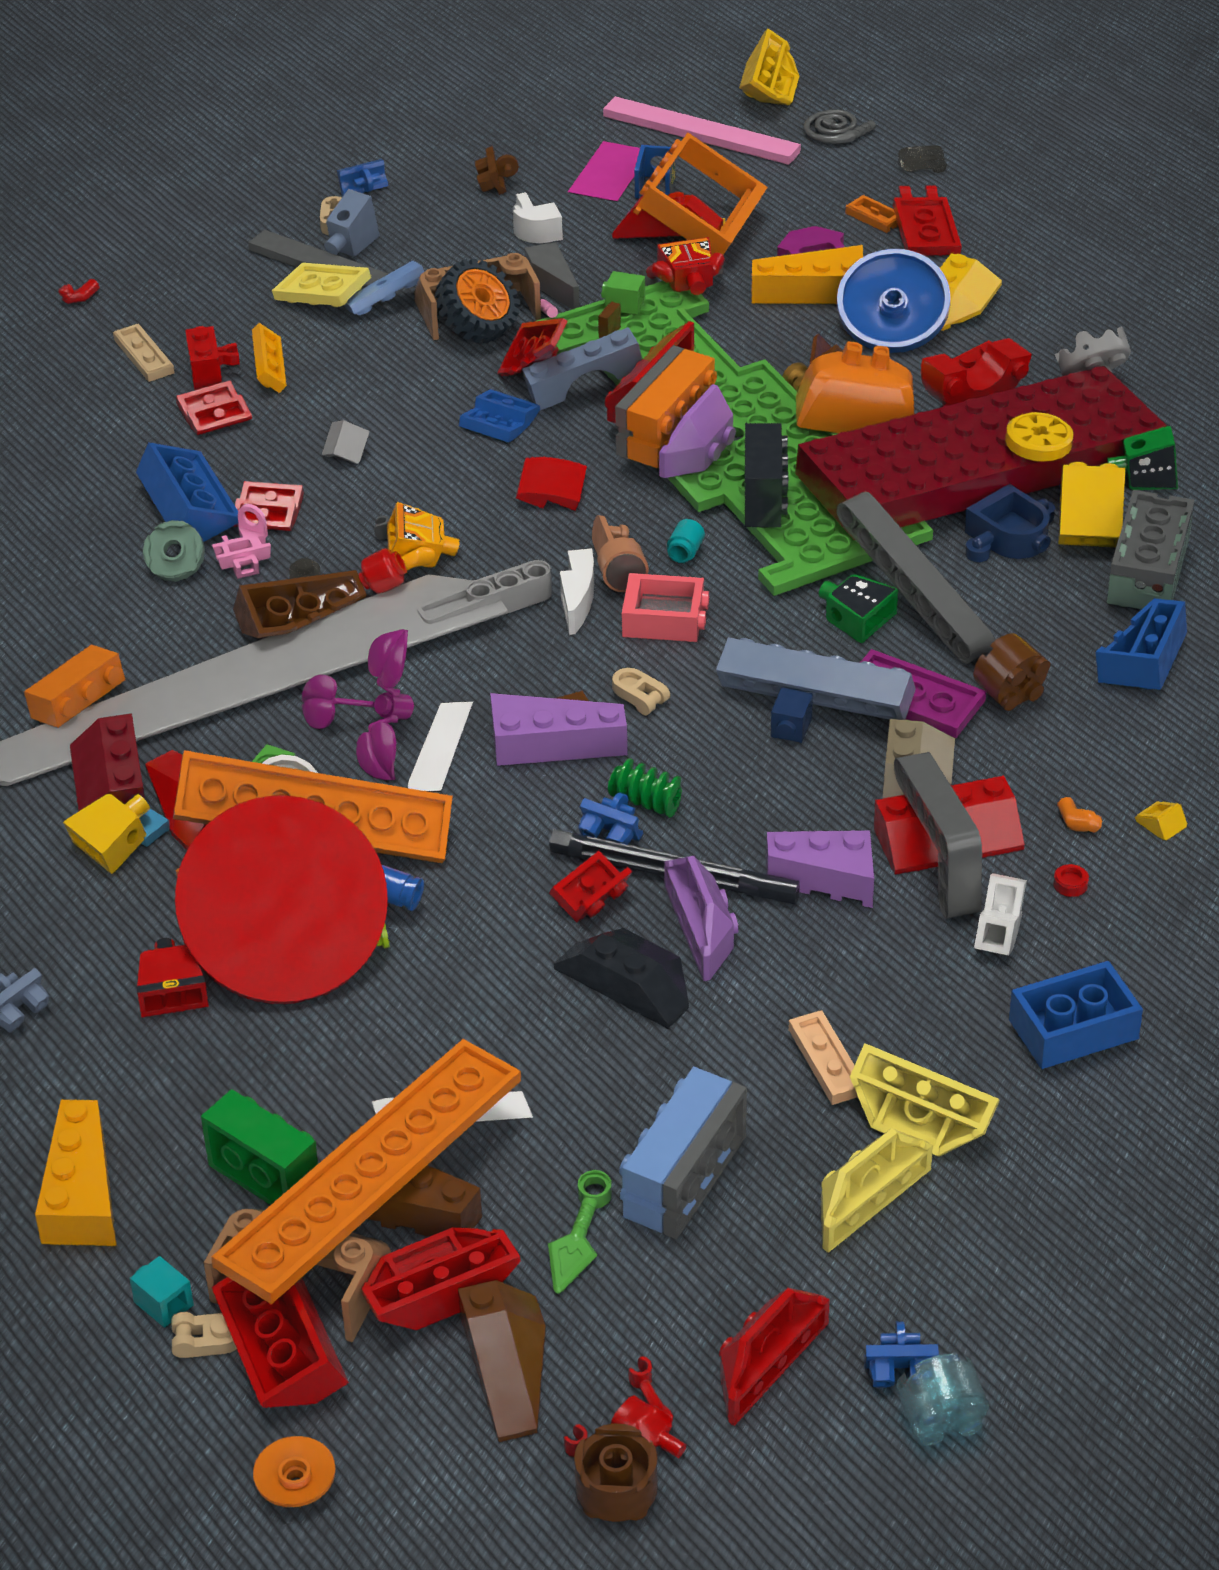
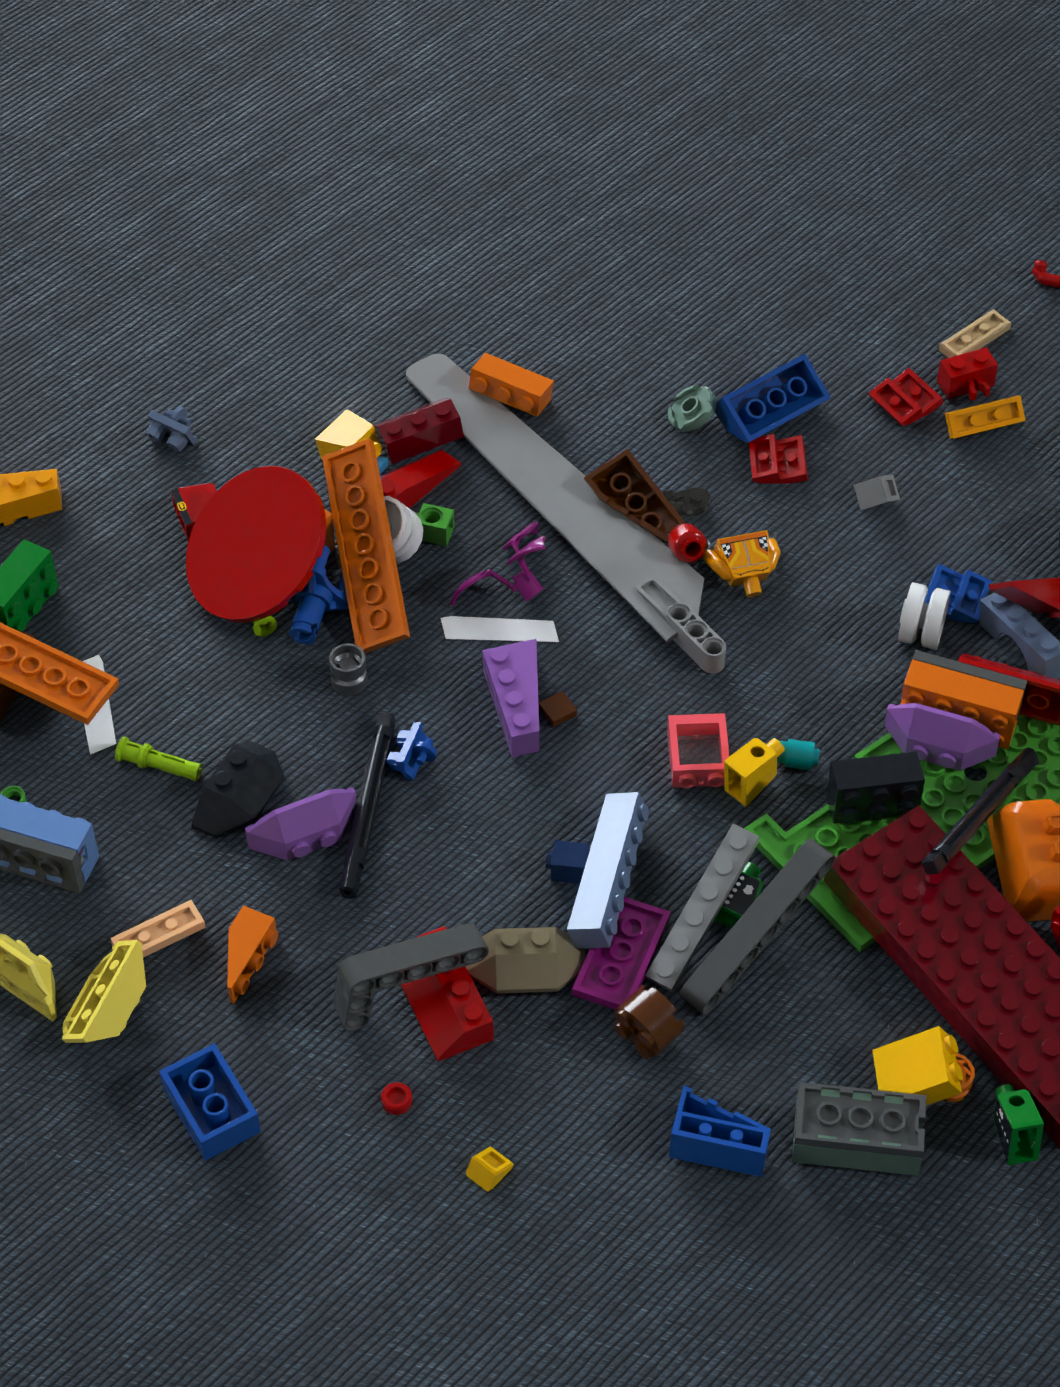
camera: 80 degrees right, 10 degrees up
bright pink piece [212,504,271,579] -> none
red slope [516,457,587,511] -> none
red bracket [549,851,632,923] -> none
white slope [560,548,594,635] -> none
nougat piece [592,515,649,592] -> none
green piece [607,758,682,818] -> none
tan plate [612,668,671,716] -> none
medium lavender wedge [766,830,874,908] -> none
dark blue piece [965,484,1055,562] -> none
white brick [974,873,1027,955] -> none
yellow wheel [1005,412,1073,462] -> none
orange arm [1057,797,1102,833] -> none
none -> lime pin [115,736,203,782]
none -> orange slope [227,905,278,1004]
none -> flat silver wheel [329,643,367,696]
none -> light grey plate [645,823,760,992]
none -> yellow torso [724,738,785,807]
none -> white wheel [898,582,951,650]
none -> black piece [921,748,1039,875]

